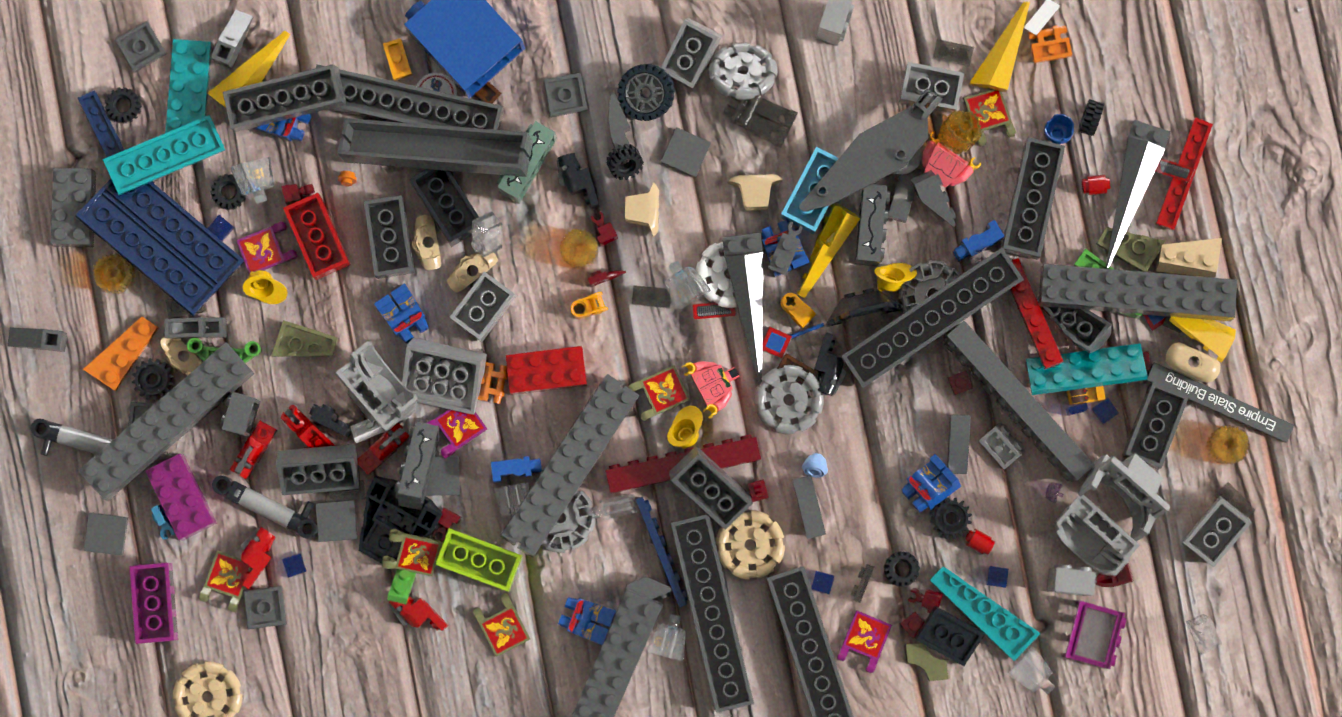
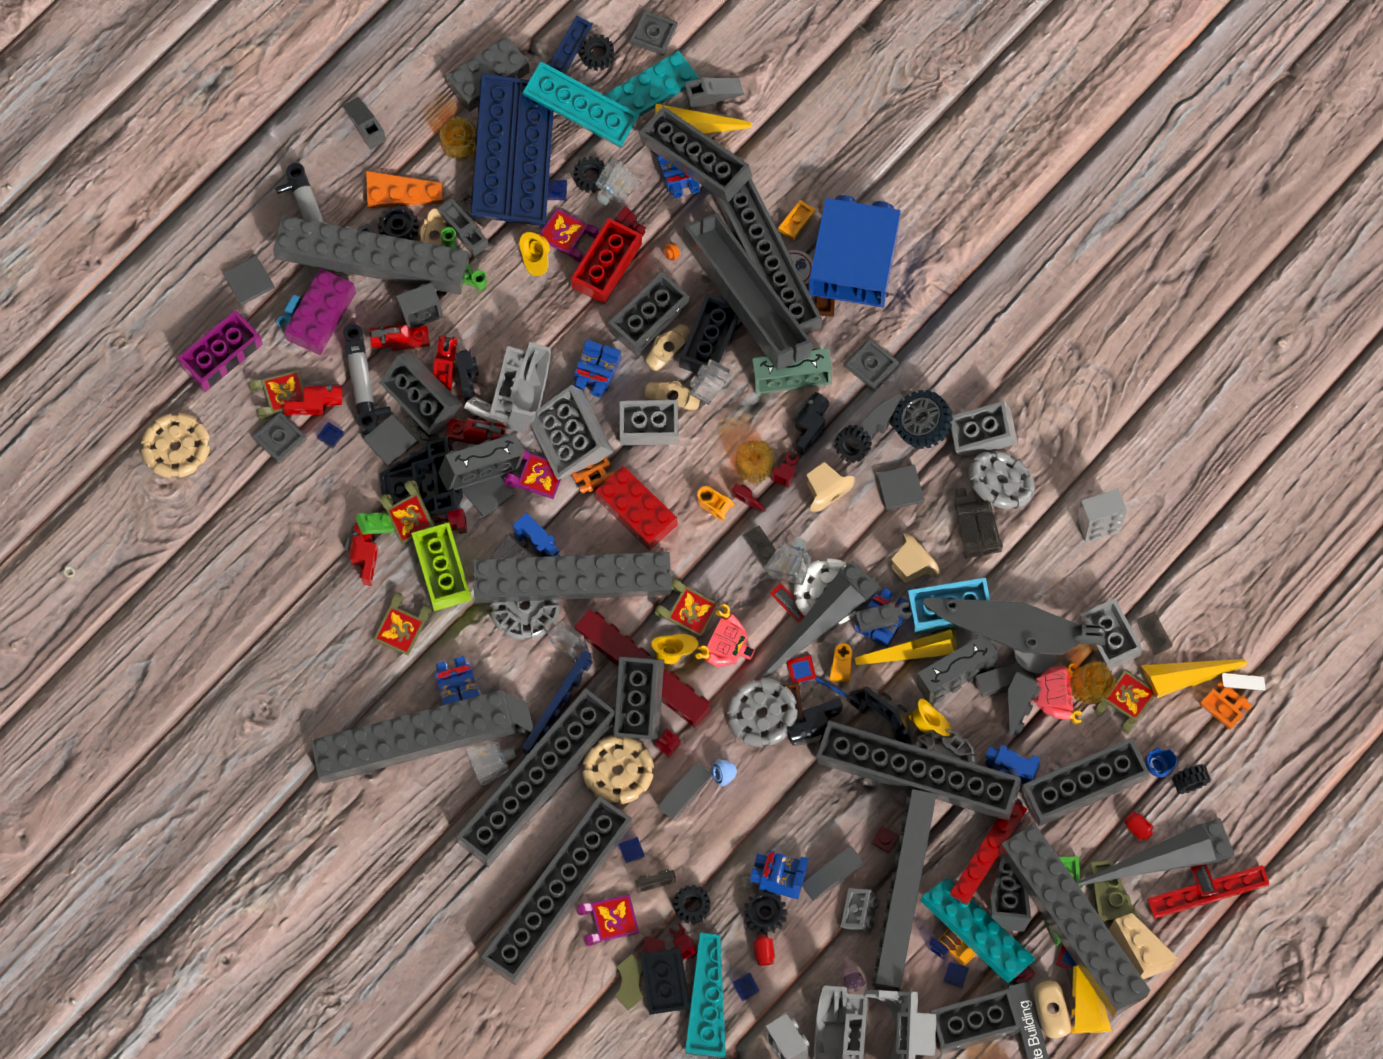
camera: 55 degrees right, 15 degrees down
olive wing [271,320,339,357] -> none

